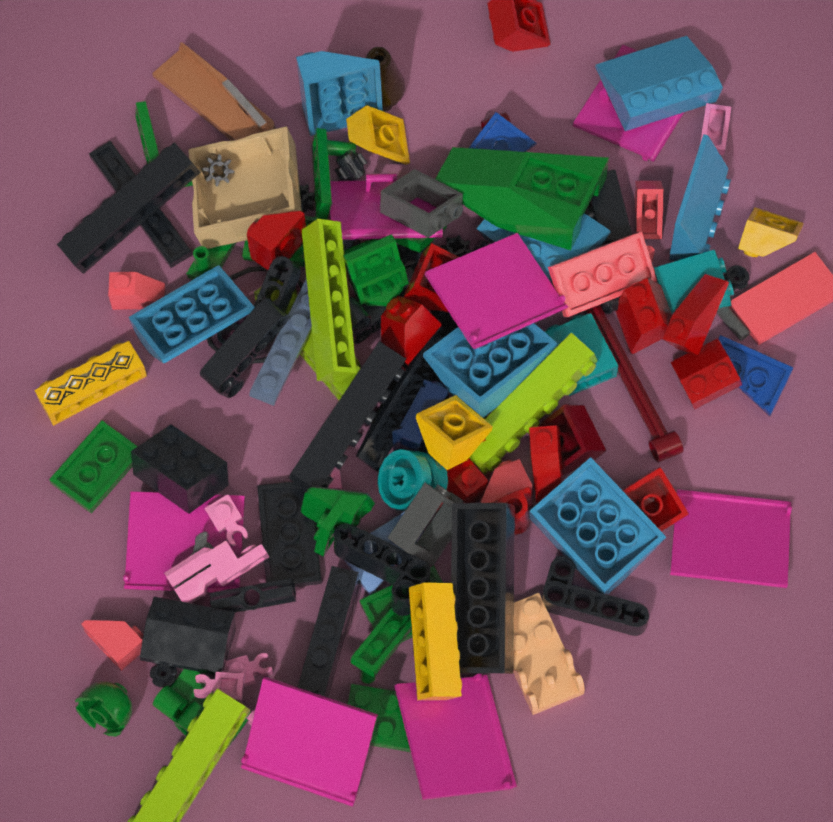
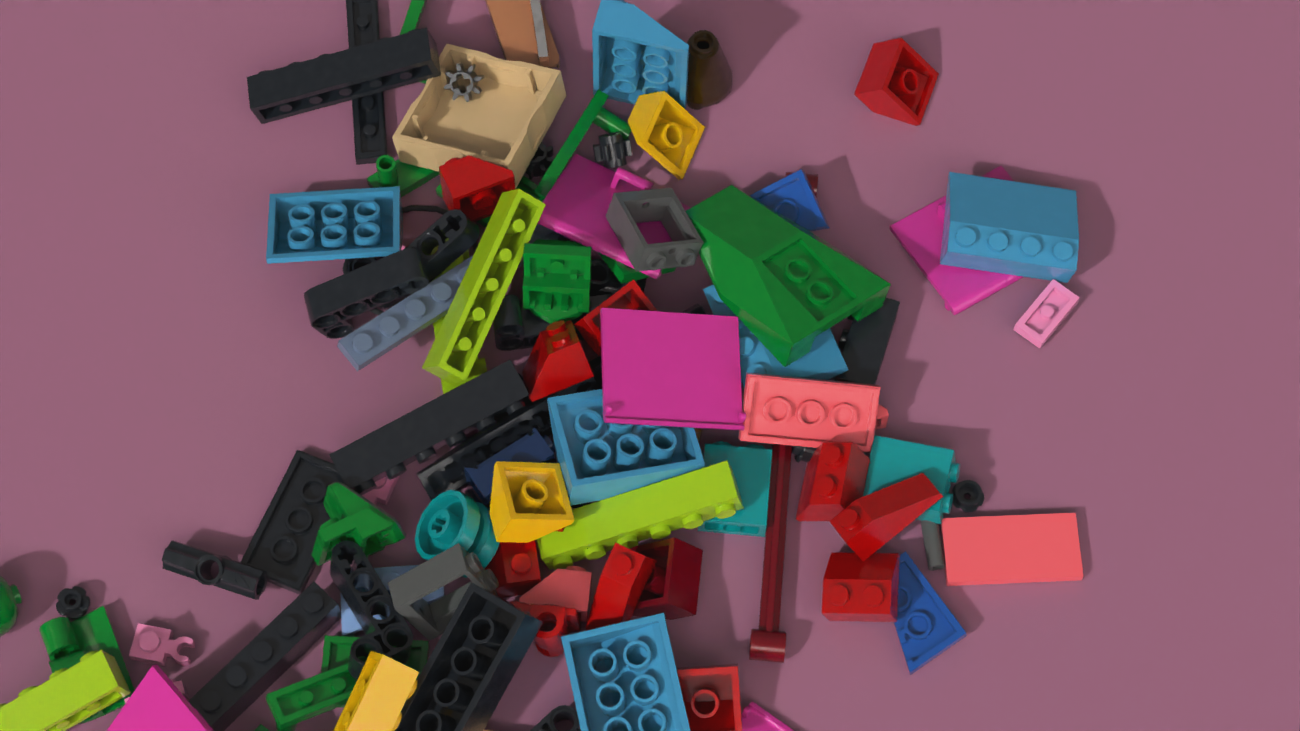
camera: 25 degrees right, 0 degrees up
yellow brick [34,341,147,426] -> none
green plate [49,420,138,514] -> none
coral slope [81,620,143,671] -> none
coral slope [108,272,165,310] -> none
dark pink container [123,491,245,592] -> none
black brick [131,424,229,514] -> none
black slope [140,597,236,675] -> none
bright pink plate [164,531,269,604] -> none
bright pink plate [194,672,245,704] -> none
bright pink plate [205,494,249,547] -> none
black gear [440,235,472,257] -> none
coral slope [635,181,664,239] -> none
dark azure slope [669,134,731,261] -> none
yellow slope [738,207,804,257] -> none

